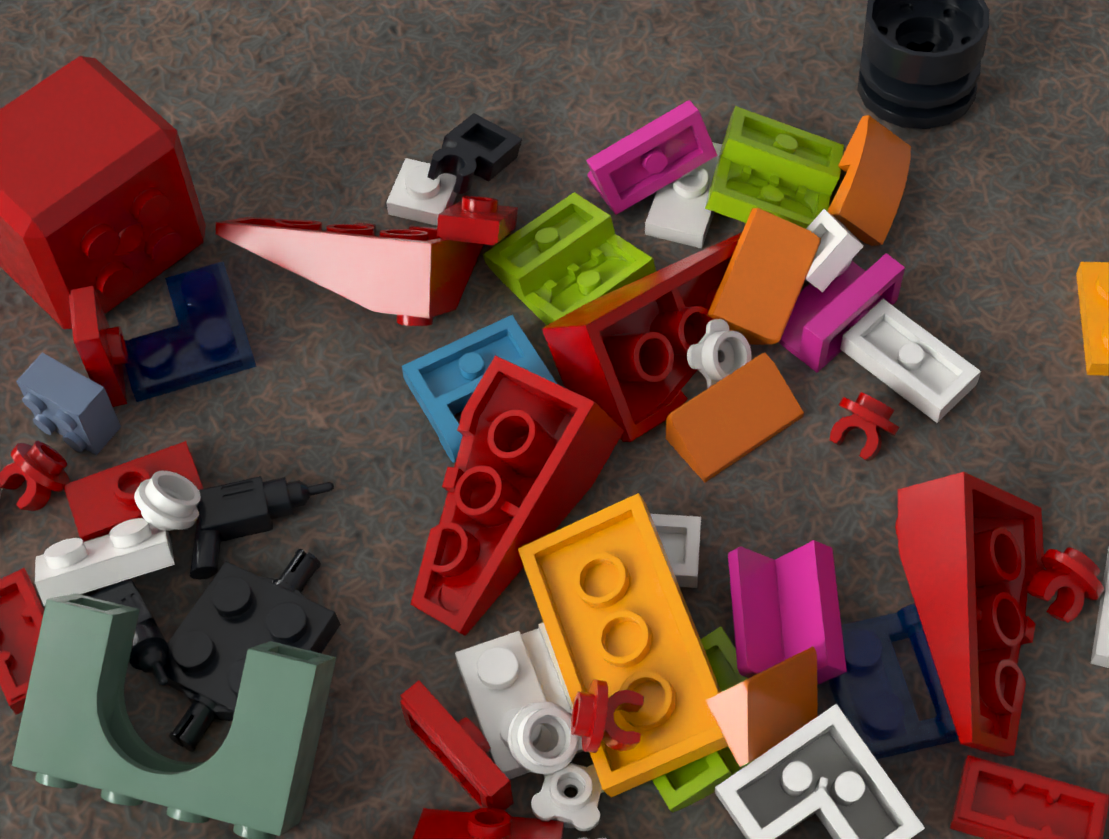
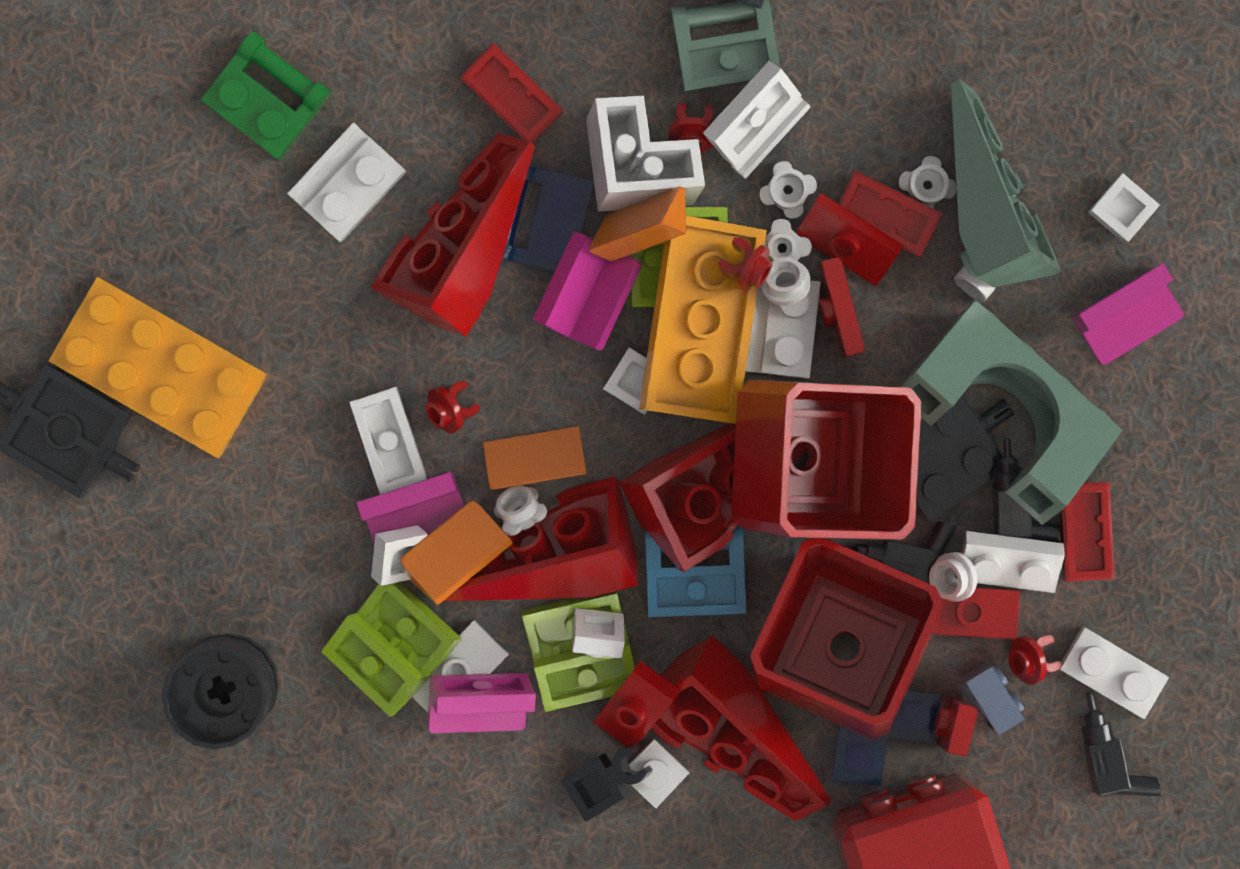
camera: 160 degrees left, 30 degrees up
orange slope [828,115,911,246] -> none
red plate [1027,547,1104,623] -> none
none -> white plate [572,608,625,658]
none -> red plate [731,380,921,539]
none -> red plate [750,538,943,740]

